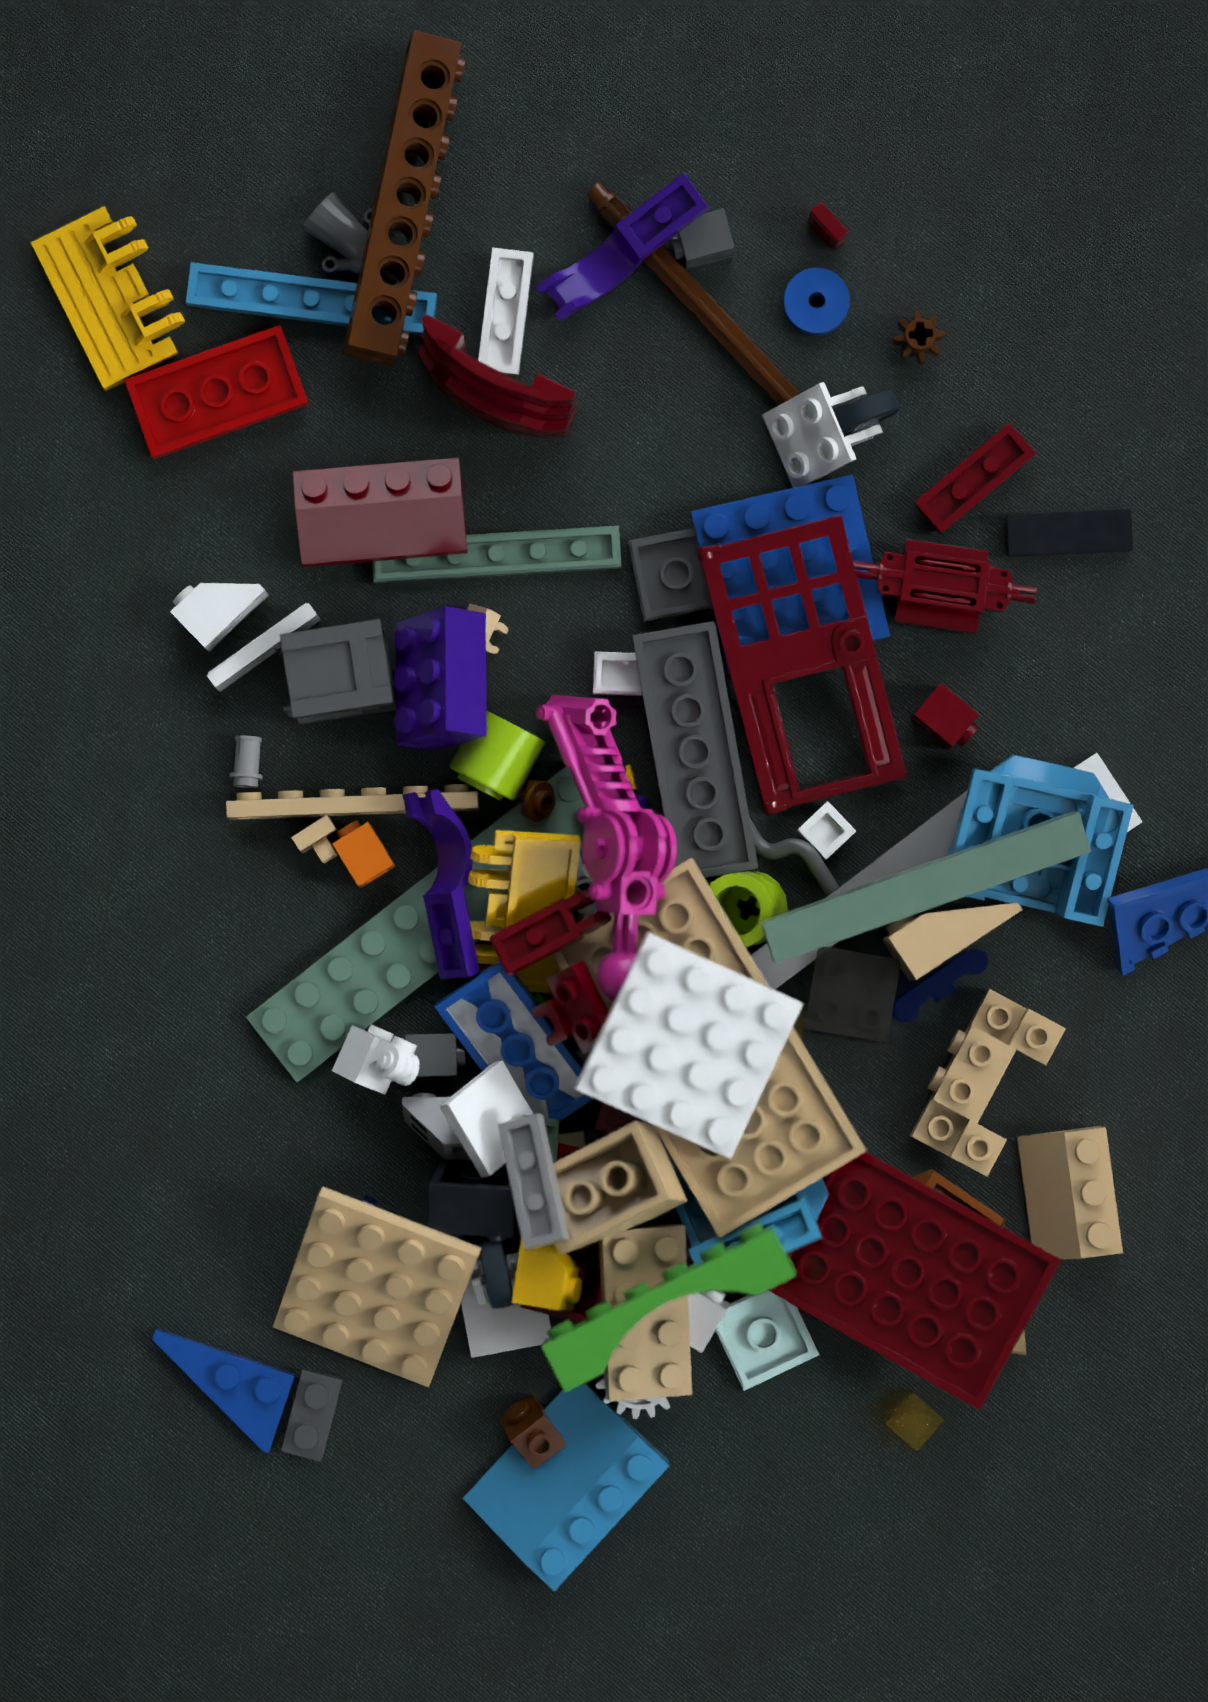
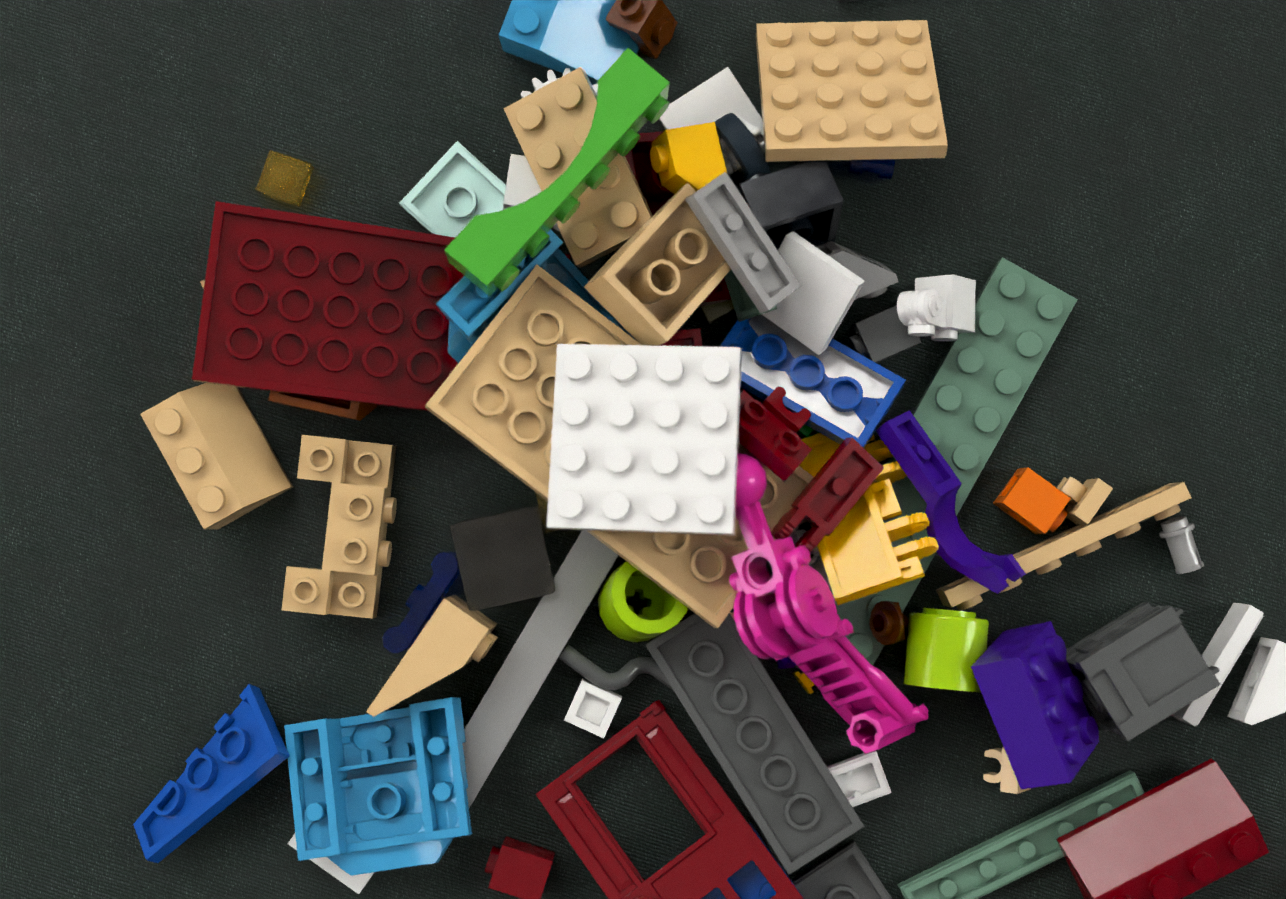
camera: 160 degrees right, 0 degrees up
sand green tile [760,810,1091,963] -> none

